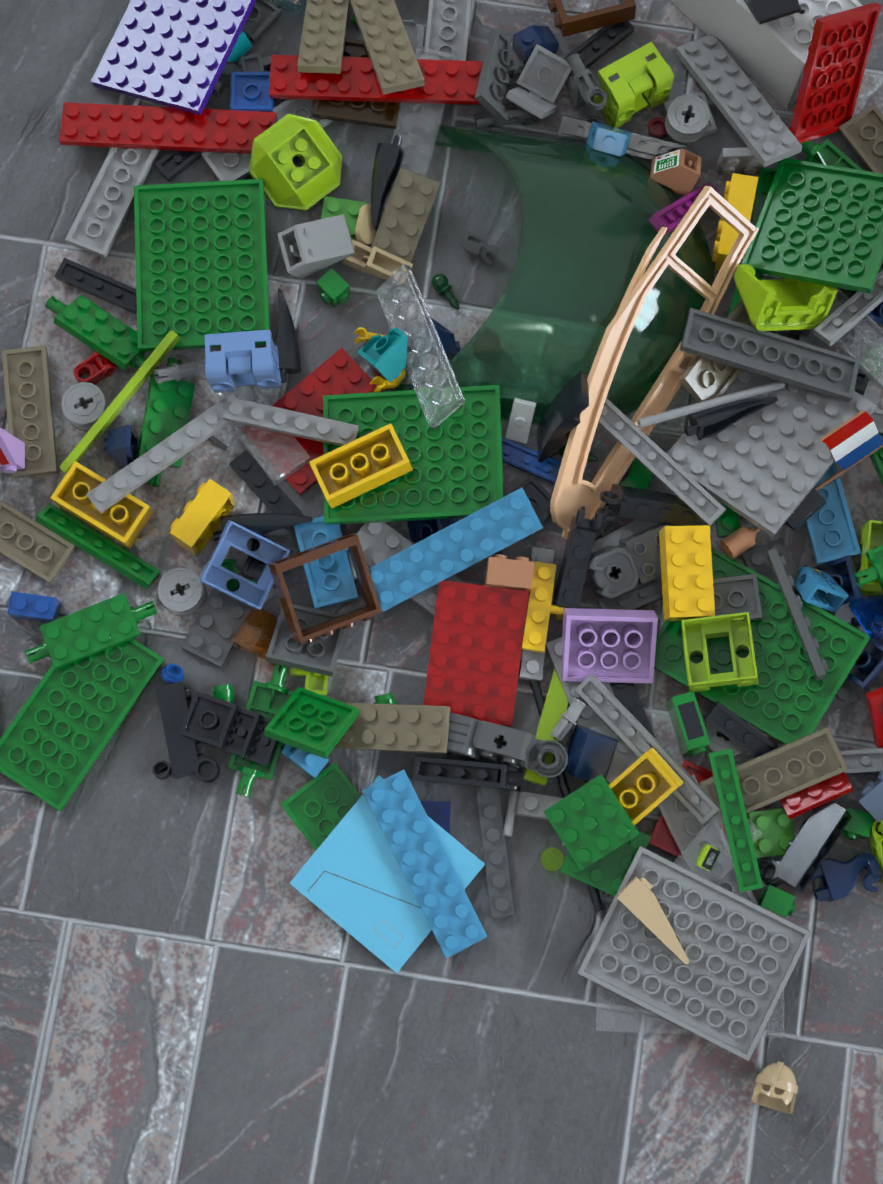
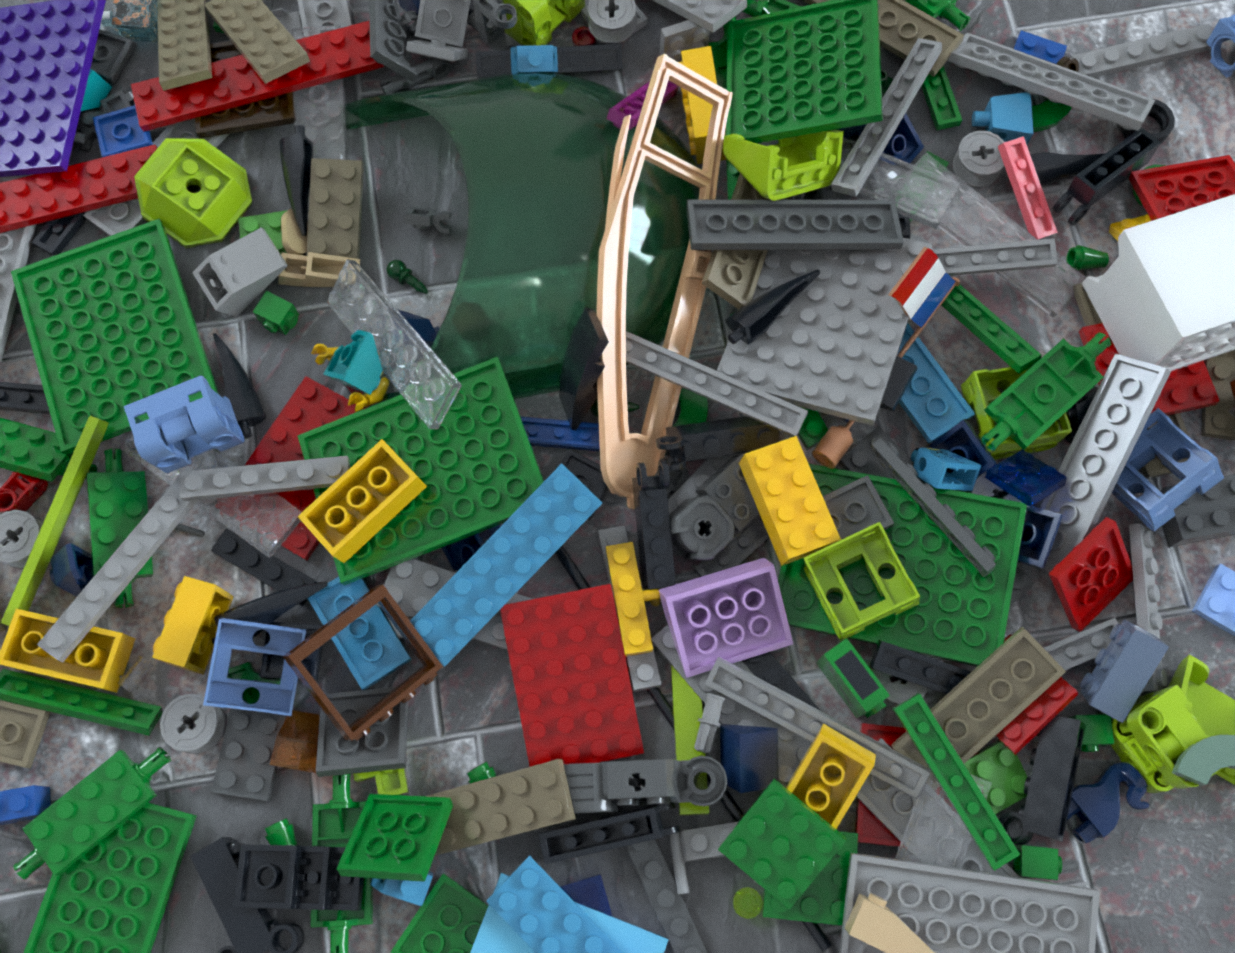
camera: 15 degrees left, 5 degrees down
light grey axle [154,361,198,384] -> none
blue plate [161,664,184,684] -> none
nougat slope [484,554,534,592] -> none
white plate [505,398,536,444] -> none
light grey piece [637,381,785,428] -> none
nougat slope [649,148,702,195] -> none
slope [695,843,720,871] -> none

